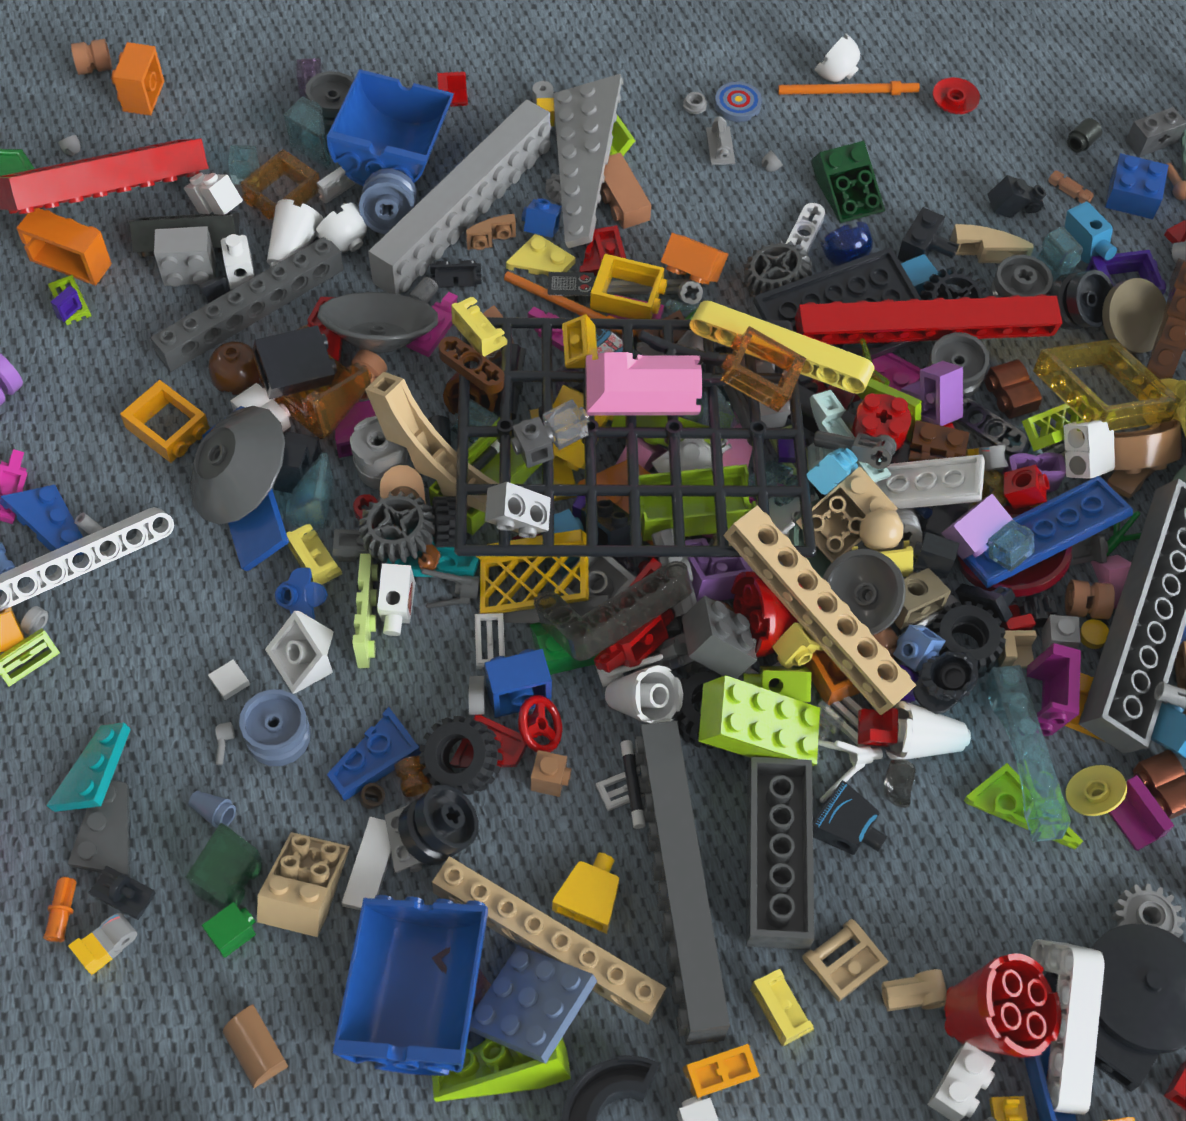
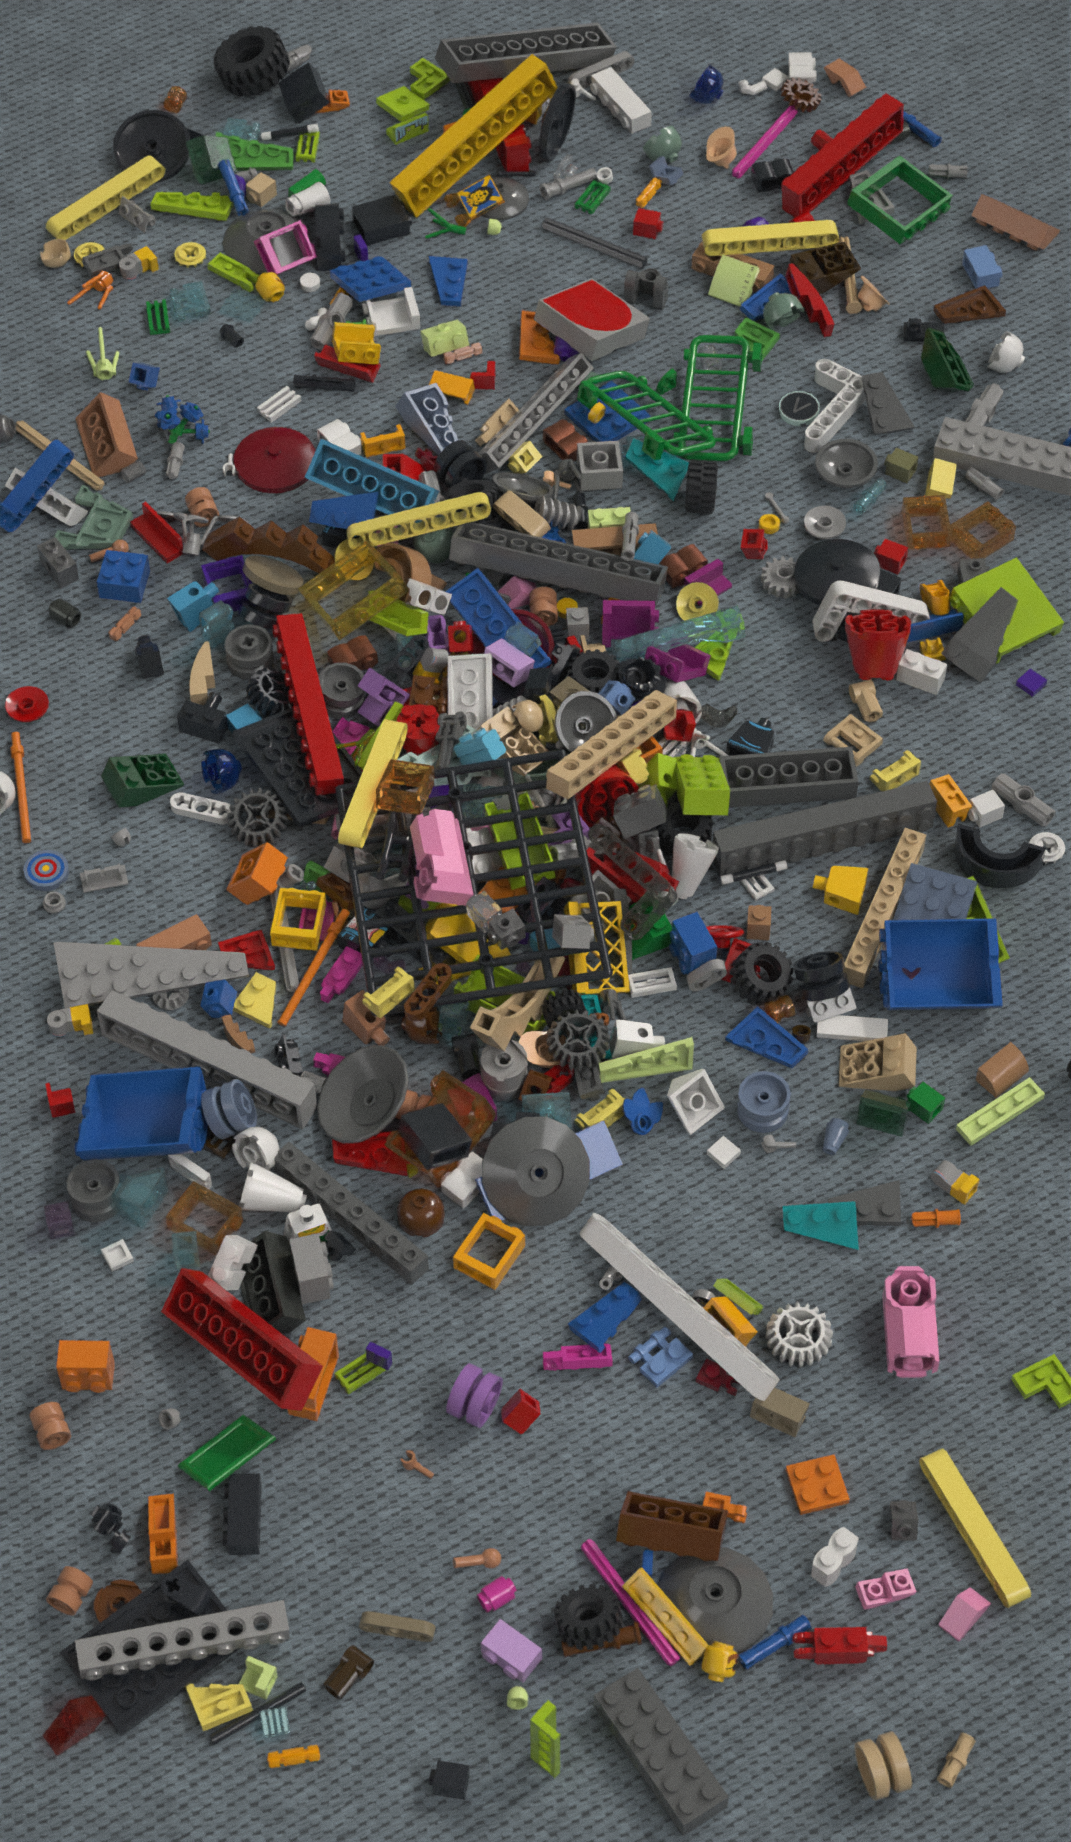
camera: 95 degrees left, 5 degrees down
black hips [88,865,156,920] -> none
black sticker [548,272,594,296] -> none
yellow slope [562,314,598,368] -> none
none -> white tile [101,1239,134,1272]
none -> reddish brown brick [519,1069,553,1109]
none -> magenta panel [644,639,711,683]
none -> yellowish green plate [956,1077,1045,1146]

